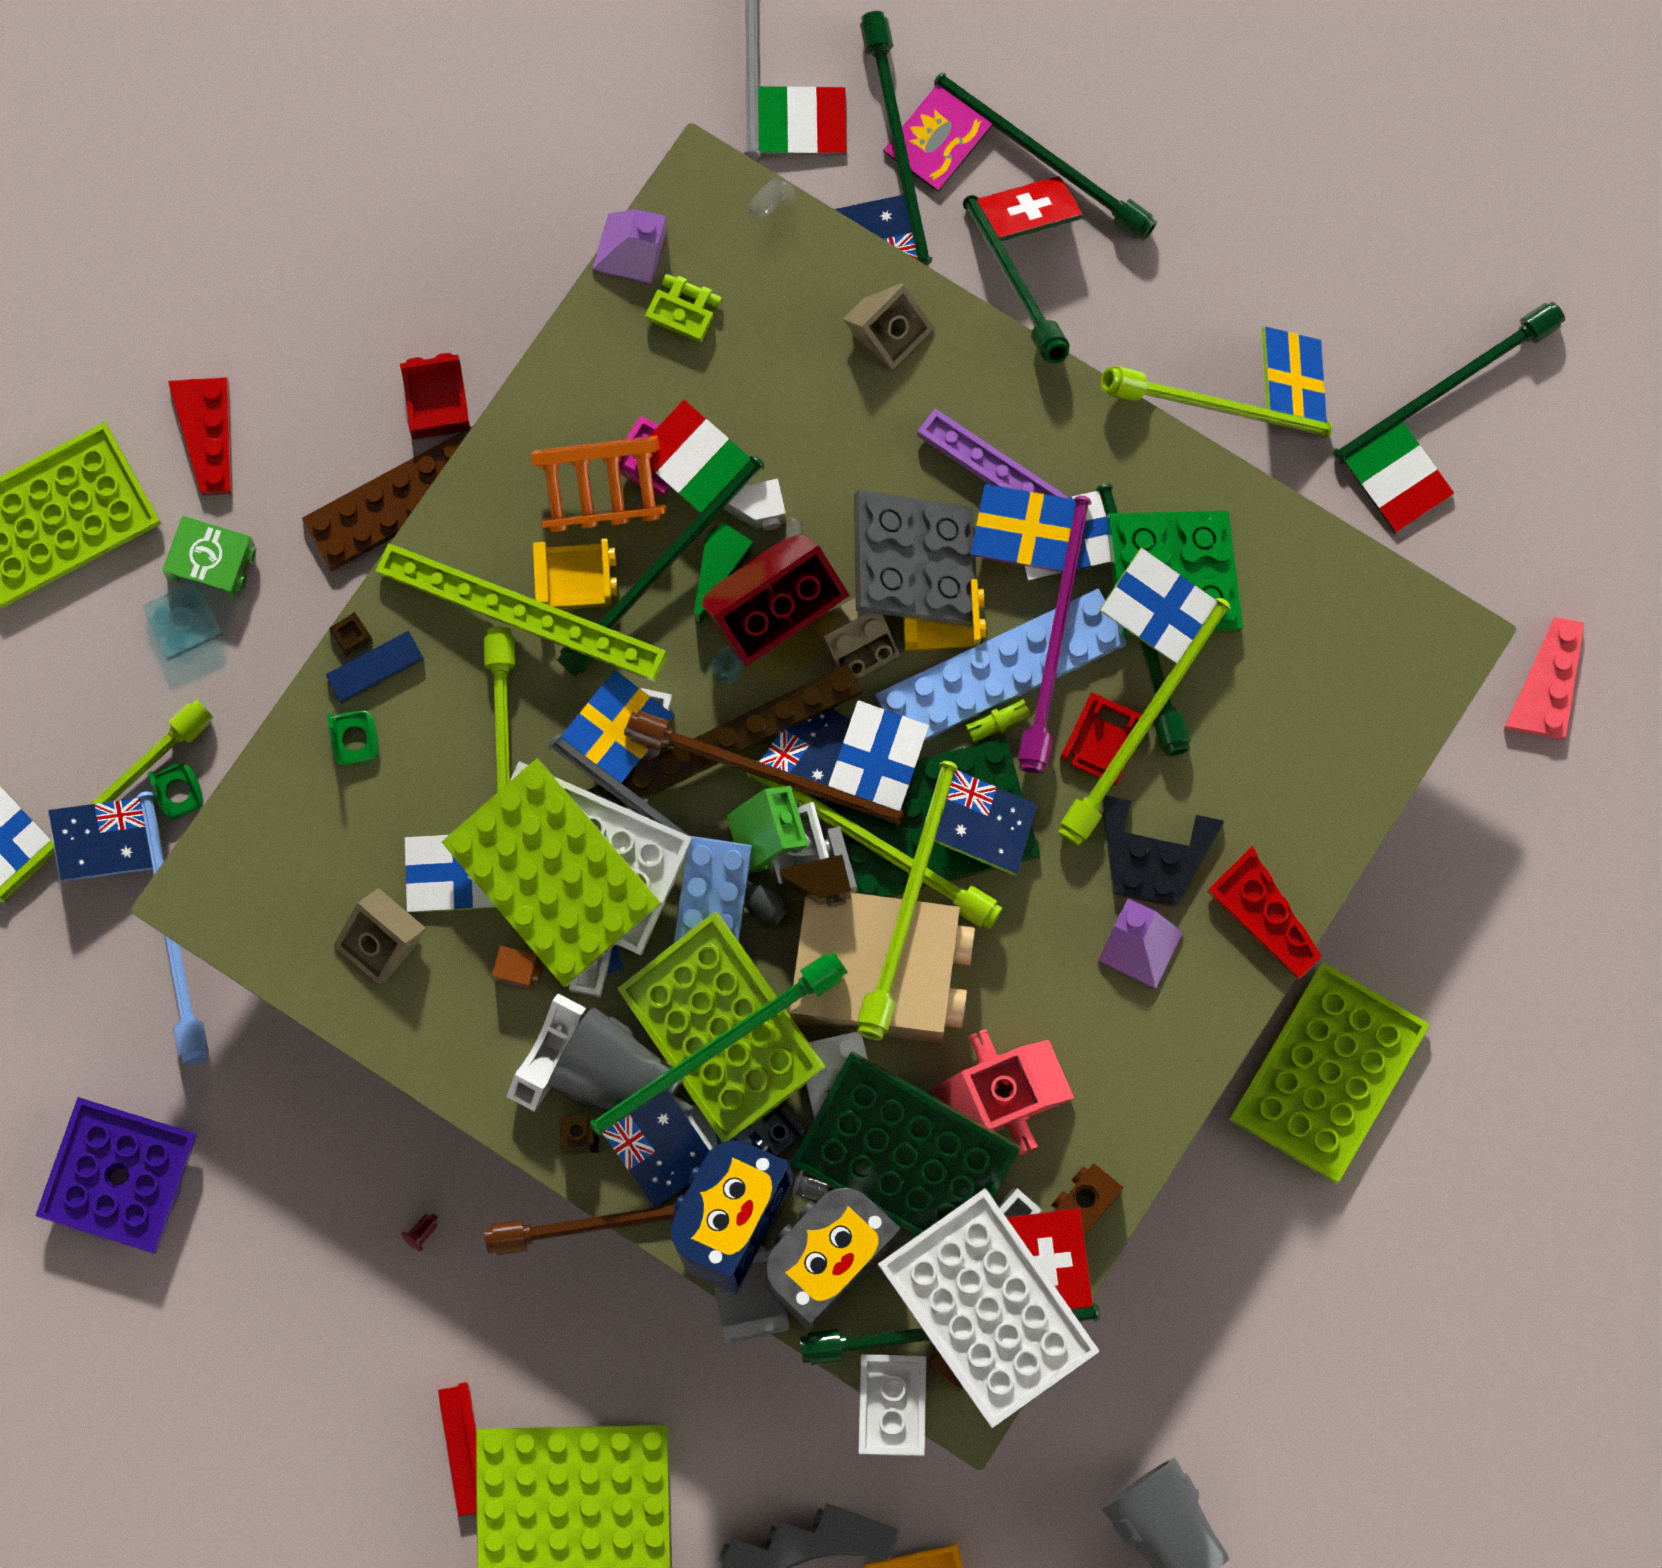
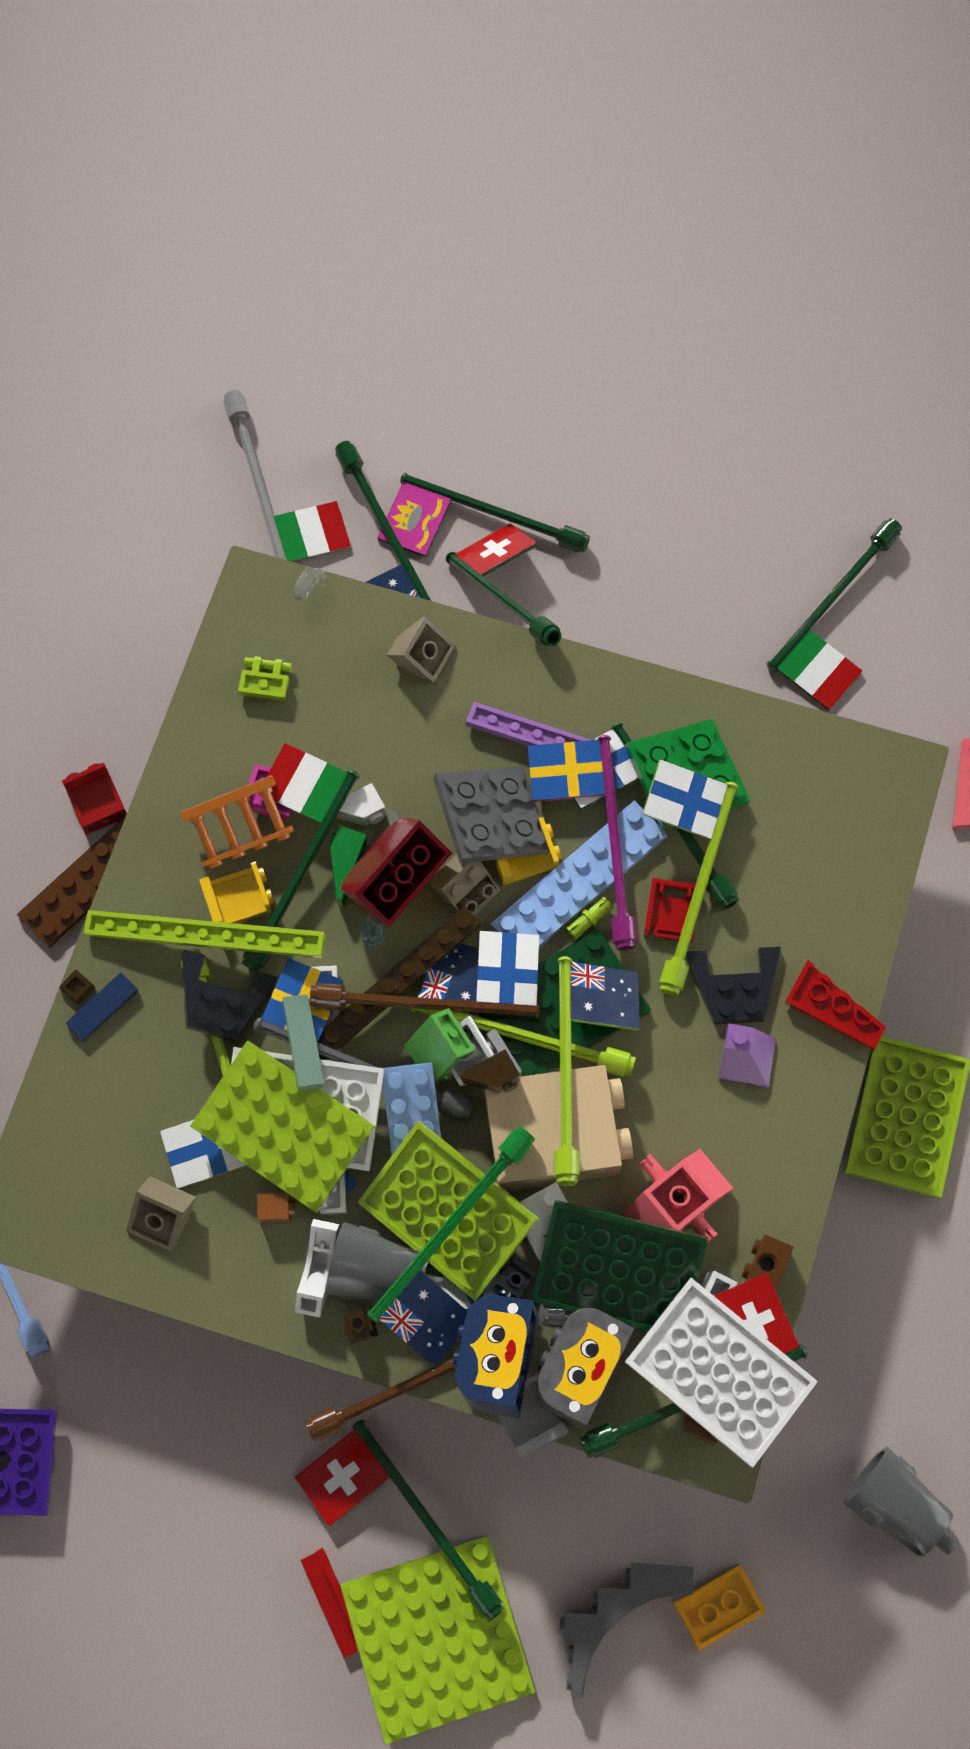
camera: 15 degrees left, 5 degrees down
green piece [327,710,379,766] -> none
dark red piece [401,1213,438,1252] -> none
medium lavender slope [593,209,667,285] -> none
white plate [859,1354,926,1456] -> none
flag [1100,326,1333,438] -> none
none -> black wing [181,949,276,1042]
none -> sand green tile [282,995,324,1091]
none -> flag [294,1419,504,1622]

